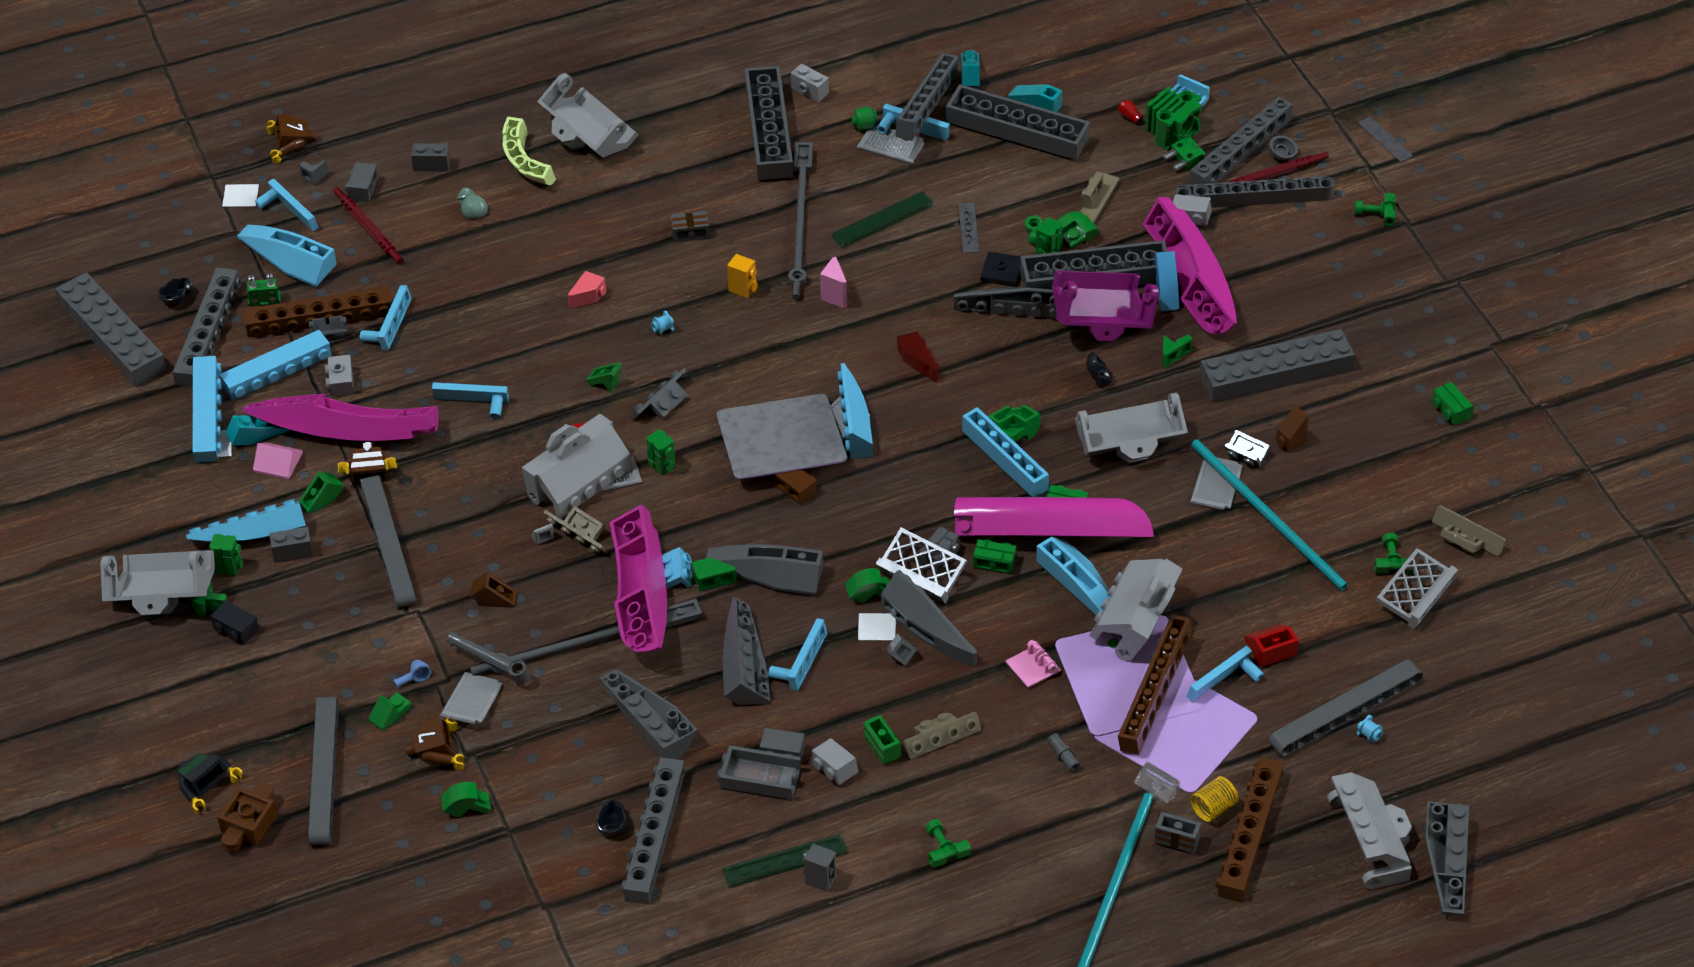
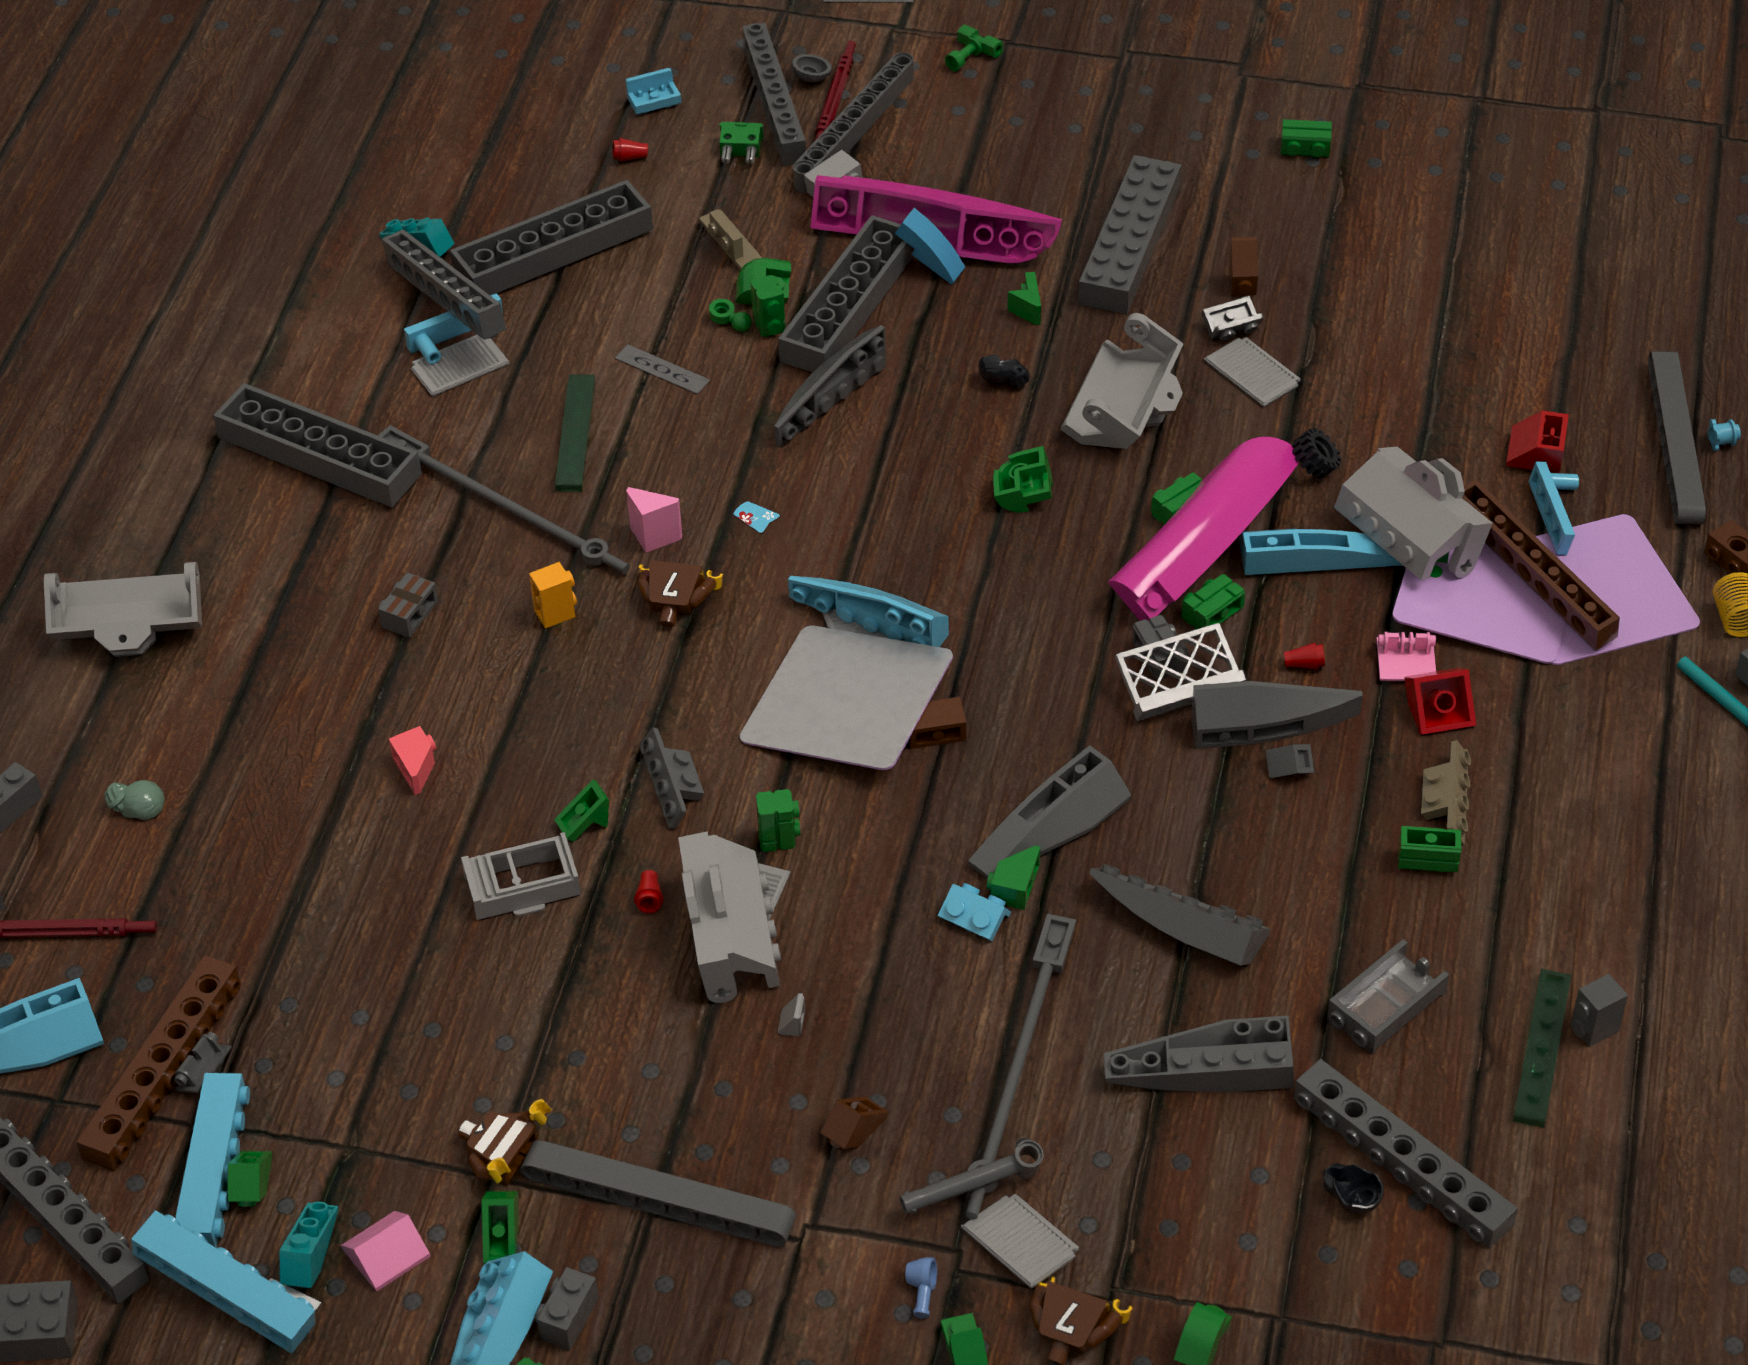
camera: 55 degrees left, 0 degrees up
dark pink slope [243,393,439,441] -> none
green piece [247,273,281,306] -> none
light grey brick [325,355,354,397] -> none
medium azure piece [360,285,412,350] -> none
medium azure piece [432,382,509,419] -> none
yellowish green brick [502,117,556,185] -> none
dark tan bracket [543,506,609,554] -> none
dark pink slope [610,505,667,653] -> none
medium azure brick [651,310,674,335] -> none
dark grey brick [760,728,805,759] -> none
medium azure piece [768,618,827,691] -> none
light grey brick [791,64,829,103] -> none
light grey brick [812,738,858,785] -> none
green brick [845,568,890,603] -> none
green head [851,106,878,131] -> none
white sticker [858,613,896,640] -> none
clear red slope [897,331,940,382] -> none
green bar [925,819,971,868] -> none
medium azure brick [962,407,1049,497] -> none
black plate [980,251,1020,287] -> none
teal slope [1008,84,1062,112] -> none
dark grey pin [1047,733,1080,772] -> none
magenta piece [1052,270,1159,341] -> none
clear slope [1134,762,1180,803] -> none
green piece [1145,86,1202,151] -> none
teal piece [1191,439,1348,591] -> none
green bar [1374,533,1414,574] -> none
light grey fence [1376,548,1458,630] -> none
dark tan bracket [1432,505,1506,556] -> none
none -> green slope [228,1151,272,1206]
none -> light grey piece [461,832,581,920]
none -> reddish brown torso [638,560,723,627]
none -> medium azure sticker [734,501,780,533]
none -> red cone [1284,642,1325,670]
none -> black tyre [1292,428,1341,479]
none -> red slope [1404,668,1476,735]

